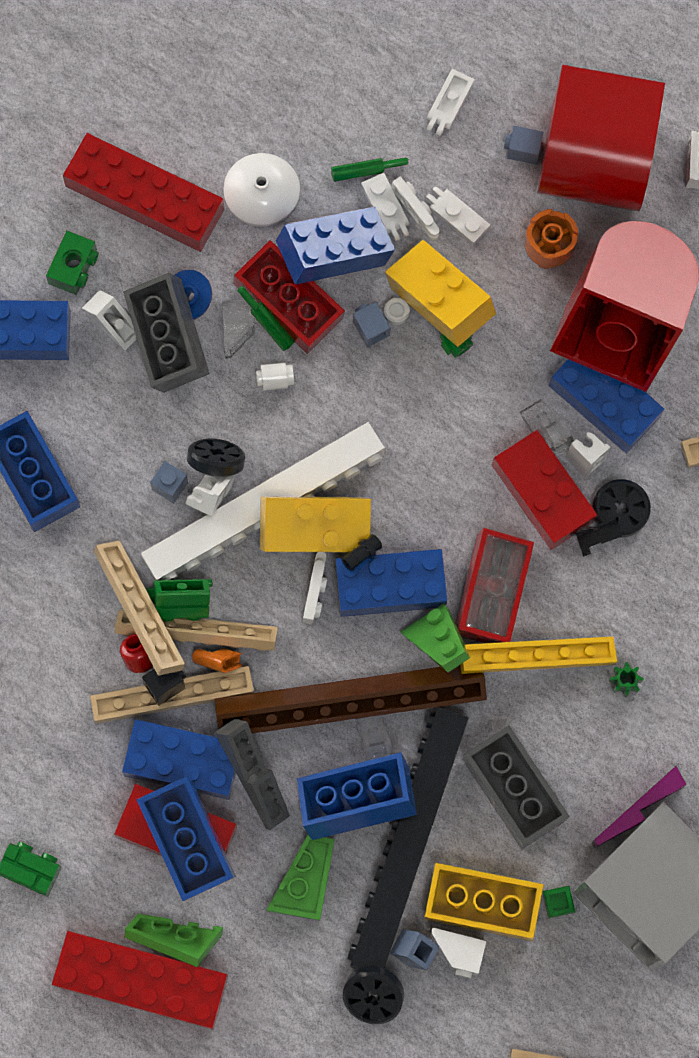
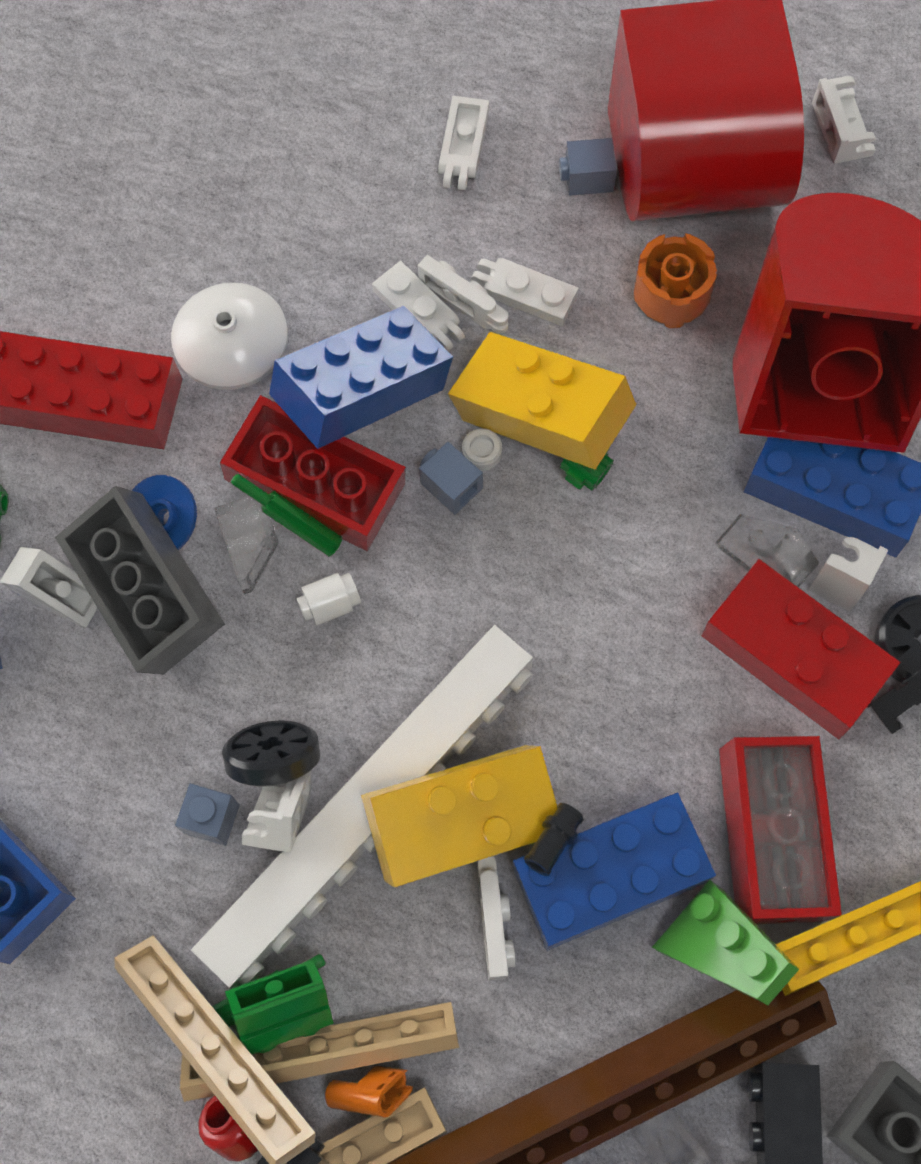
camera: 10 degrees left, 5 degrees down
green axle [331,157,408,182] -> none

